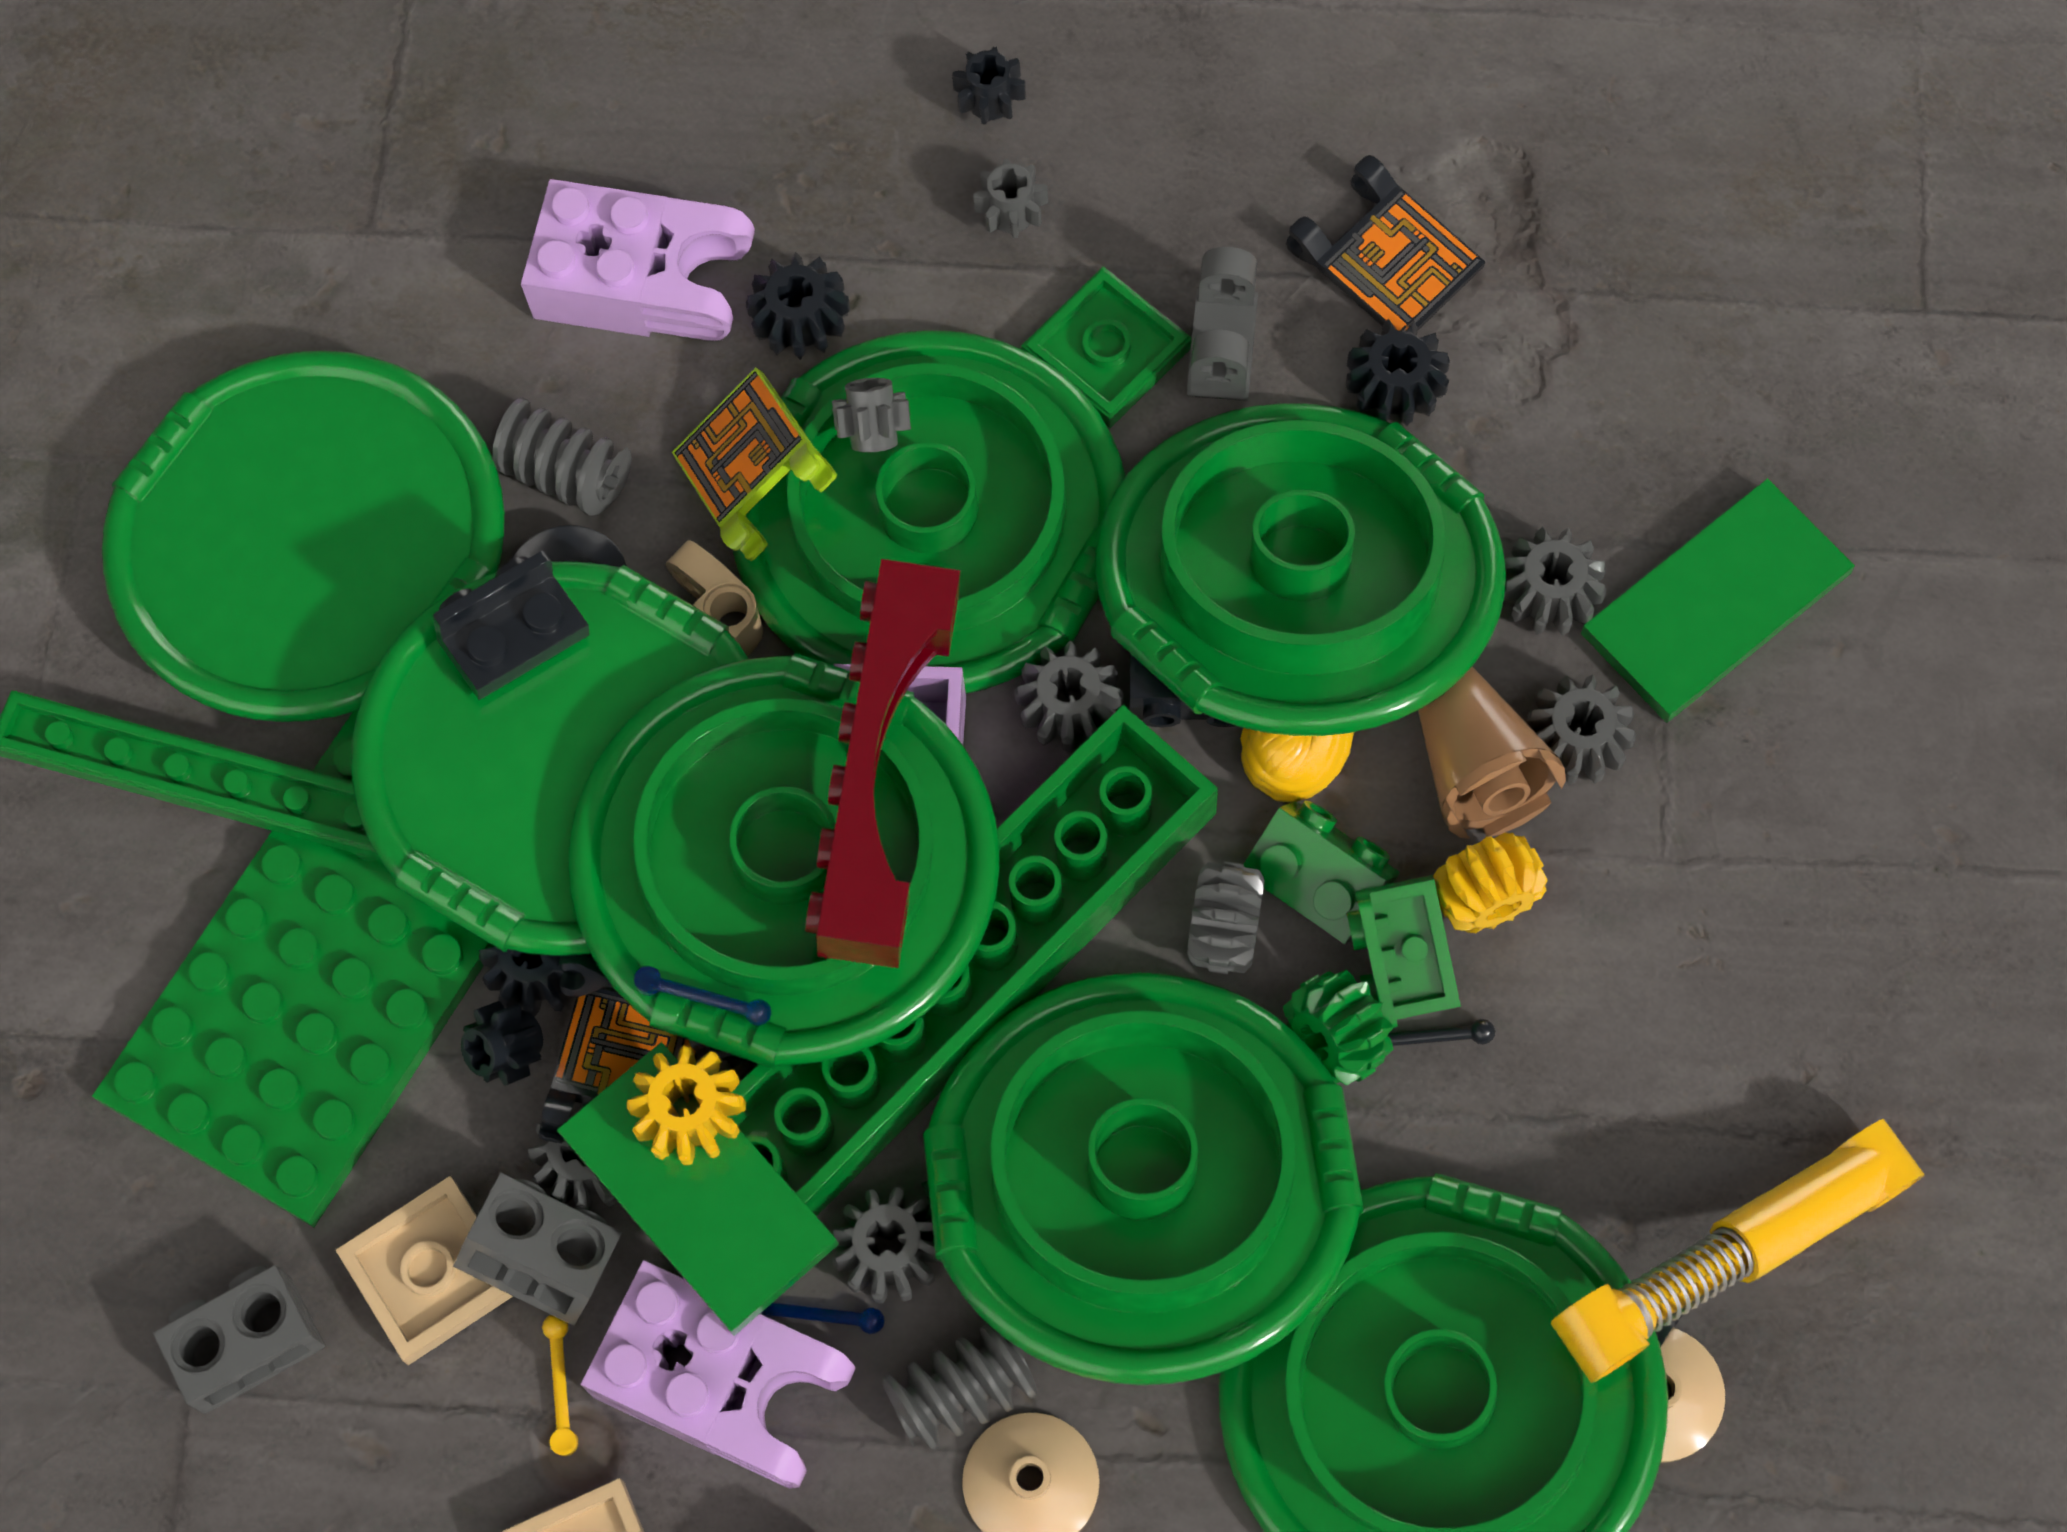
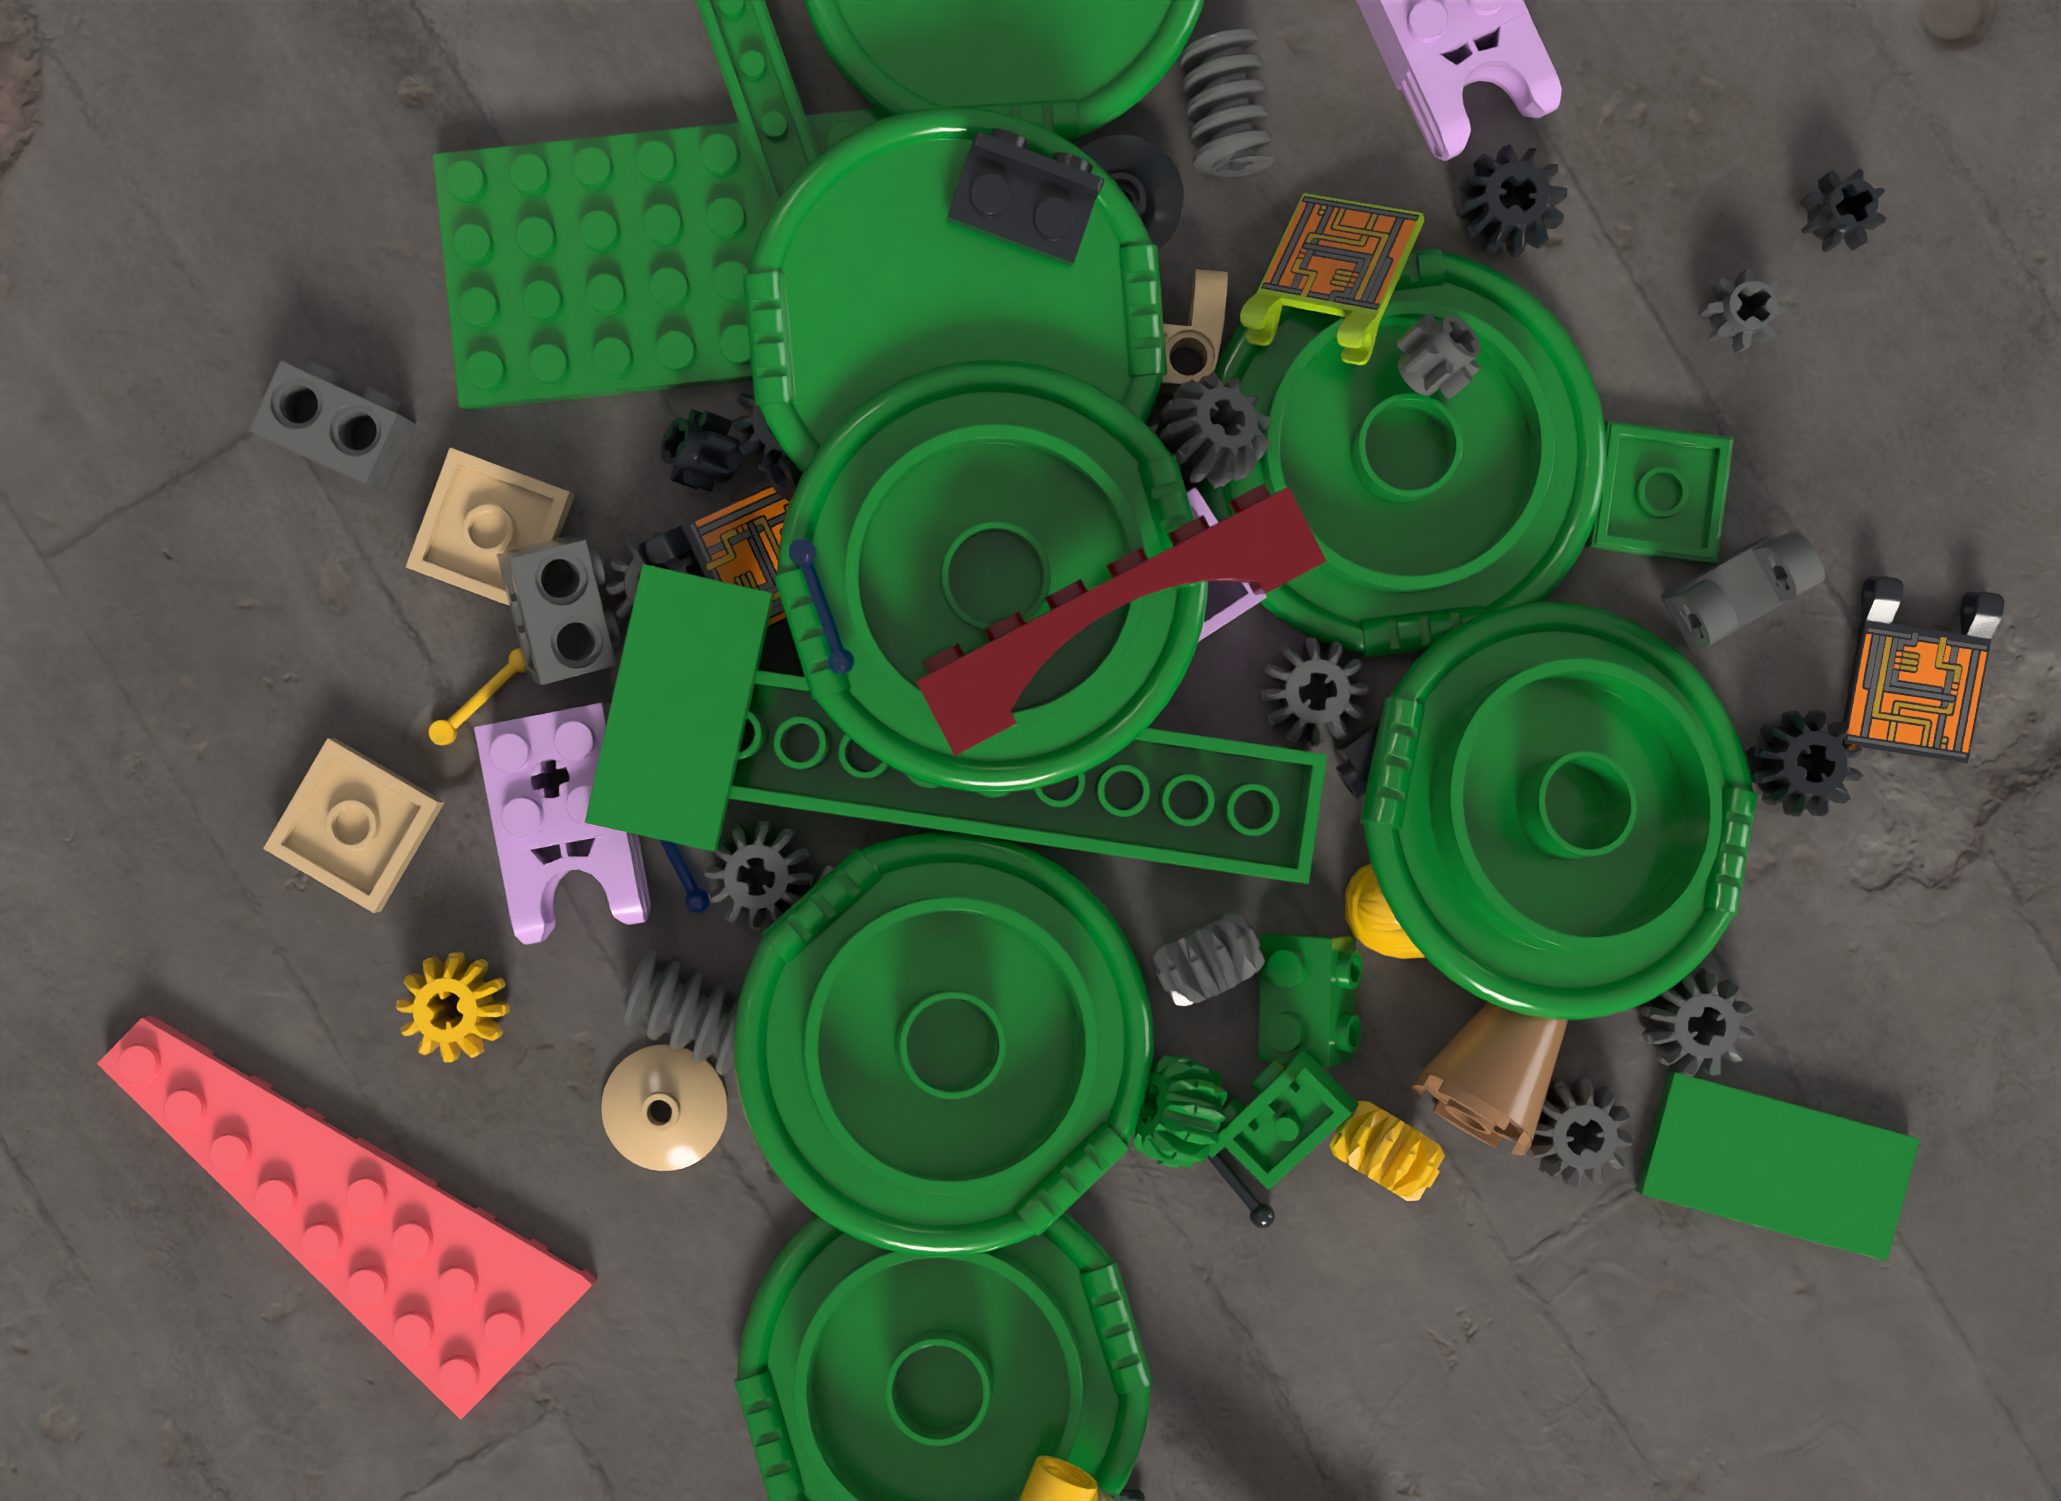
camera: 50 degrees right, 20 degrees up
yellow gear [627,1045,746,1165] -> none
none -> dark grey gear [1158,372,1271,489]

